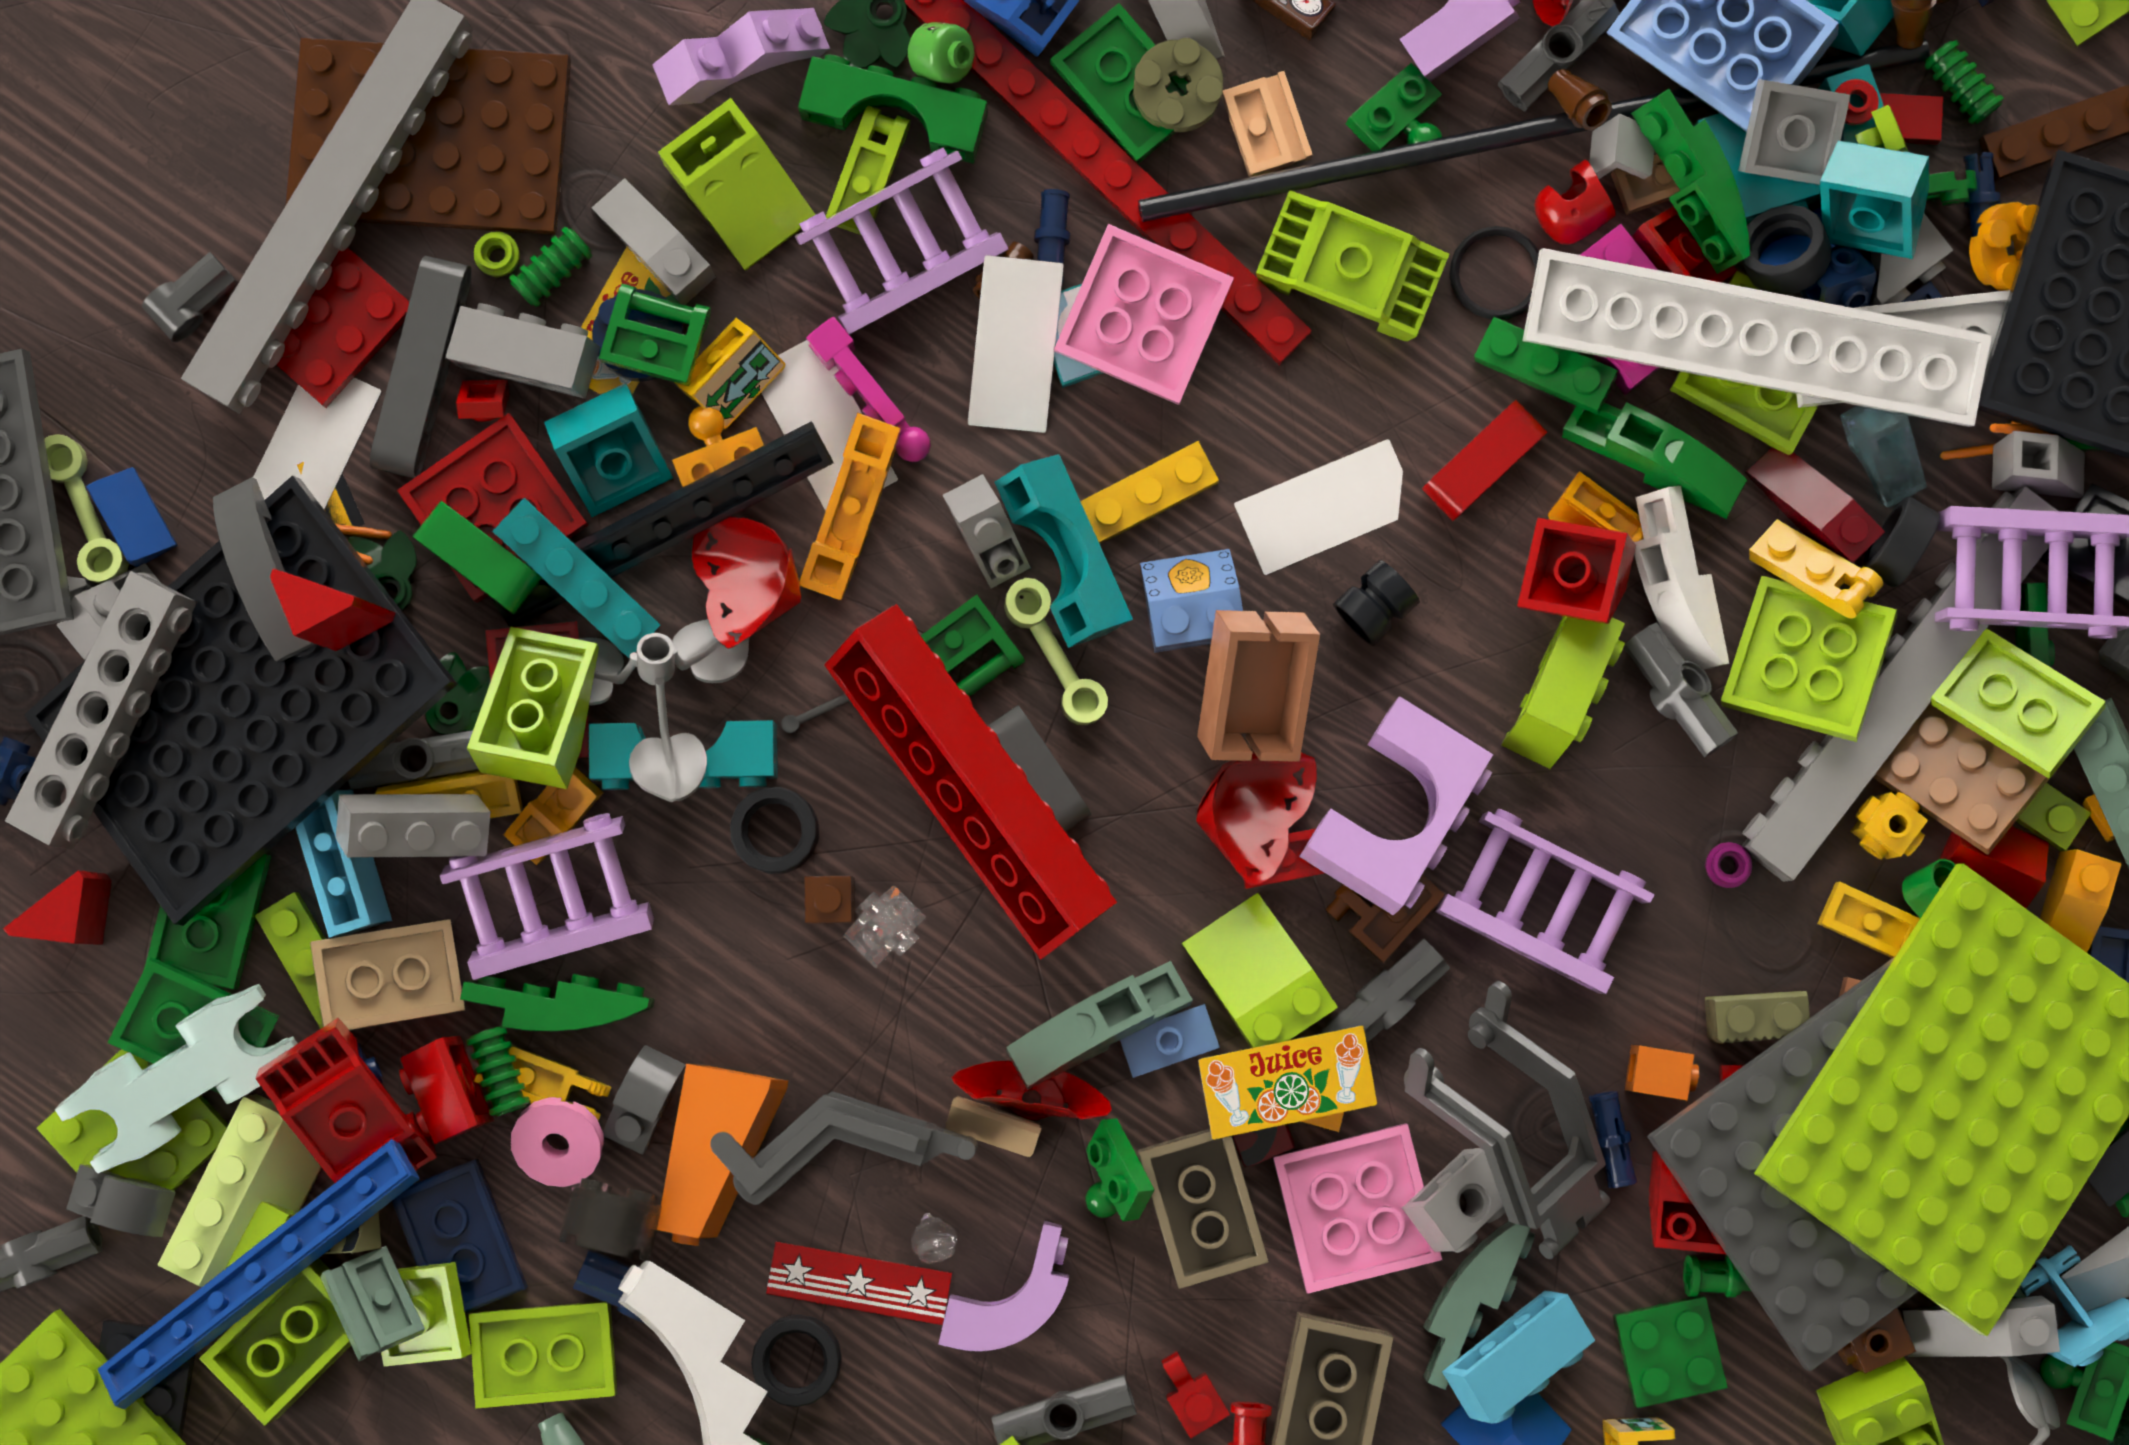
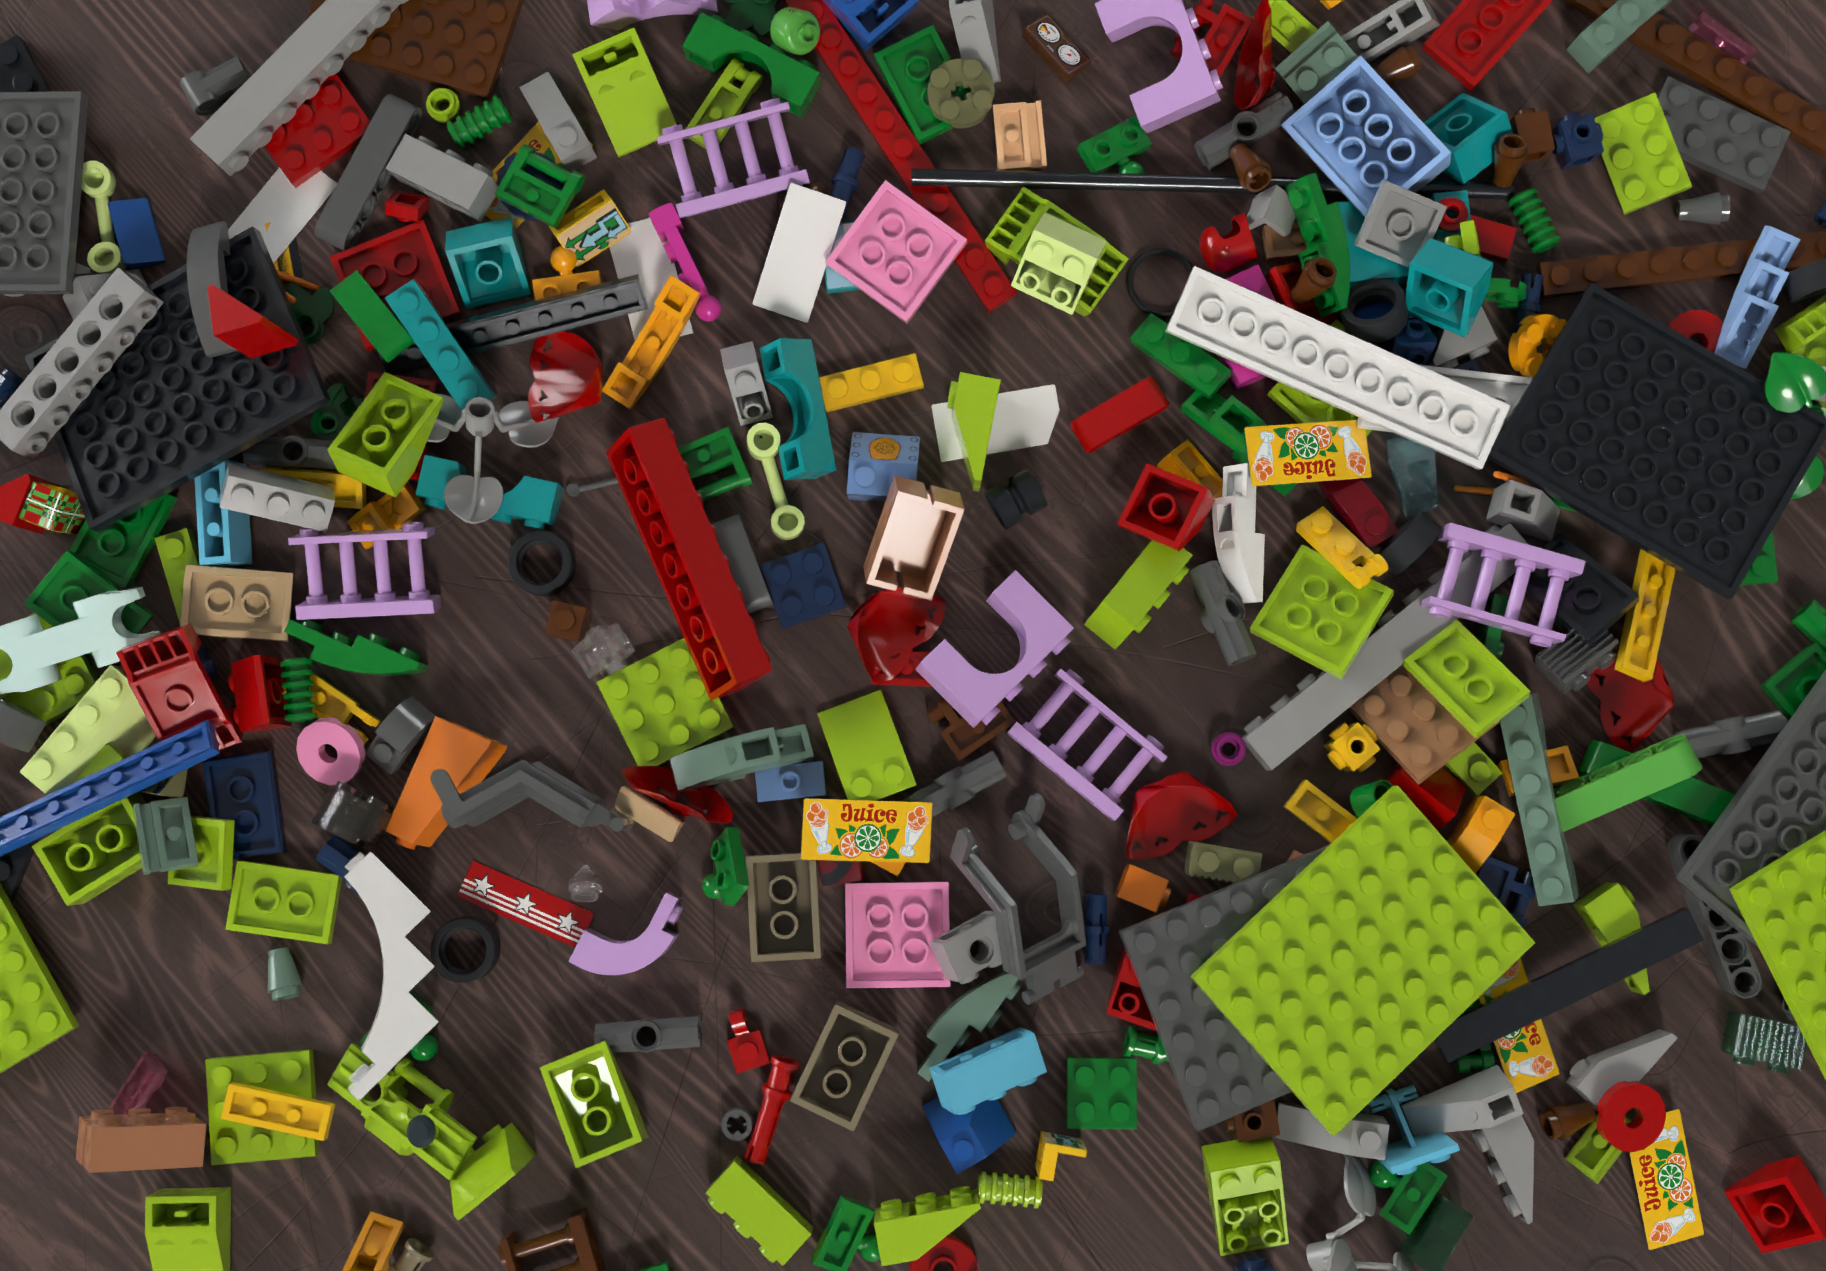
camera: 15 degrees right, 0 degrees up
none -> piece [19,481,85,535]
none -> lime plate [596,638,735,766]
none -> dark blue plate [760,543,847,630]
none -> lime slope [947,372,1001,492]
none -> yellowish green slope [1011,212,1107,315]
none -> red piece [1126,772,1238,860]
none -> sticker [1244,420,1372,486]
none -> reddish brown cone [1291,257,1337,305]

